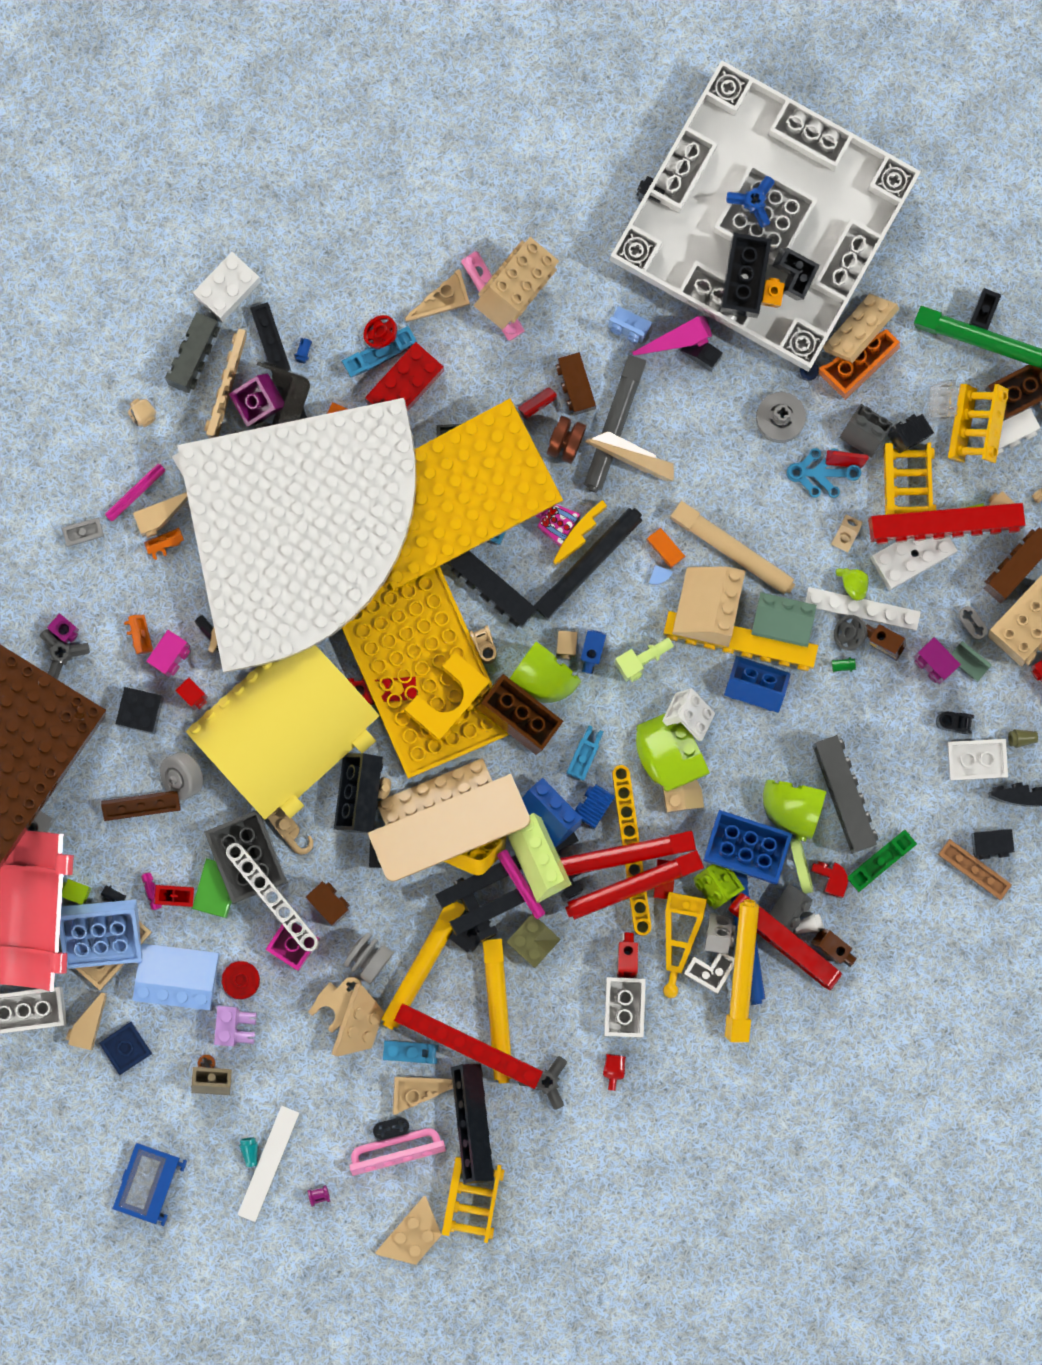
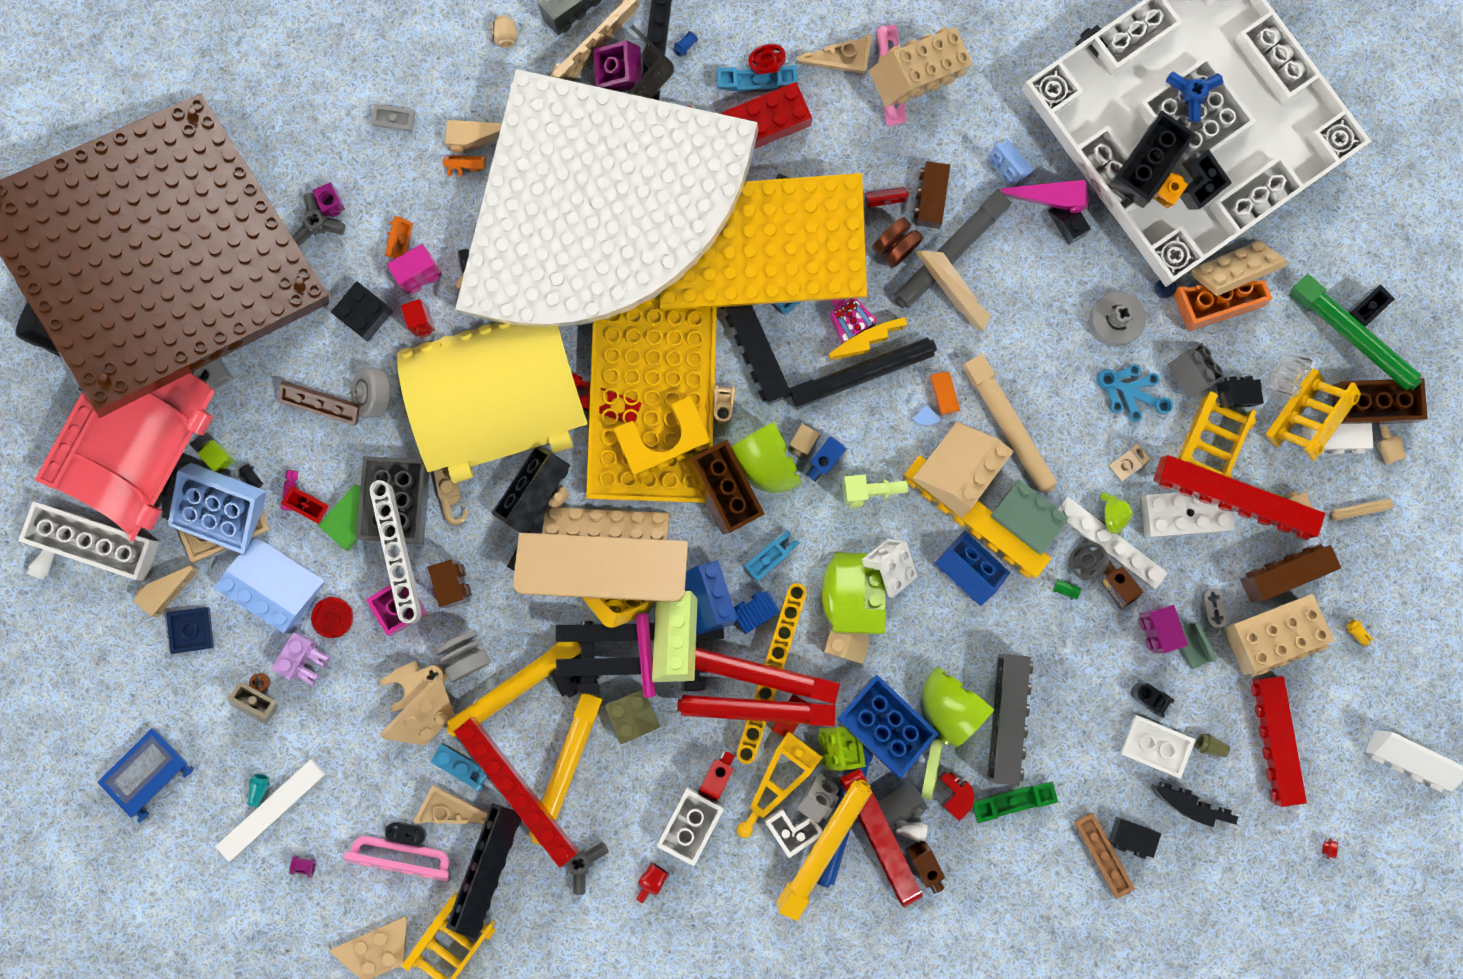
camera: 30 degrees right, 0 degrees up
dark pink axle [105,464,165,521] -> none
red slope [825,450,869,468] -> none

